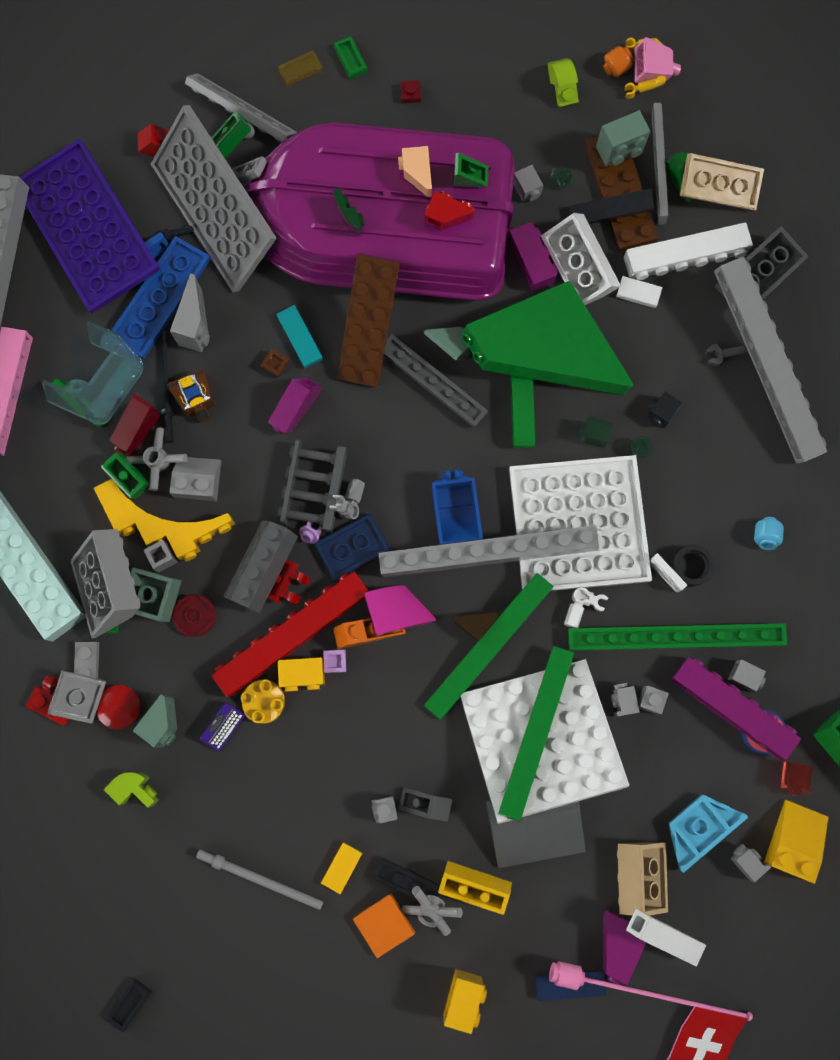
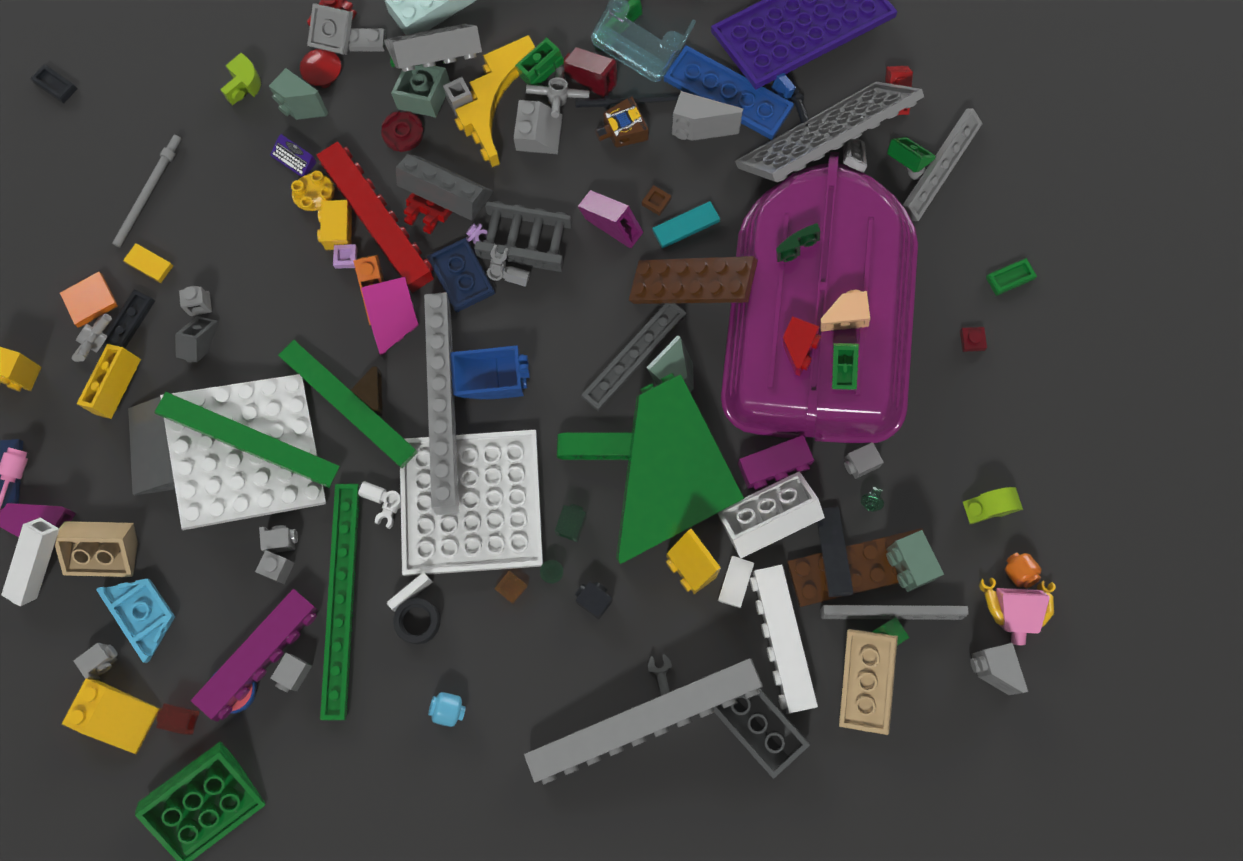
camera: 95 degrees right, 5 degrees down
clear yellow tile [278,50,323,86] -> none
none -> clear orange tile [494,571,528,604]
none -> yellow slope [666,529,721,594]
none -> light grey slope [970,643,1028,695]

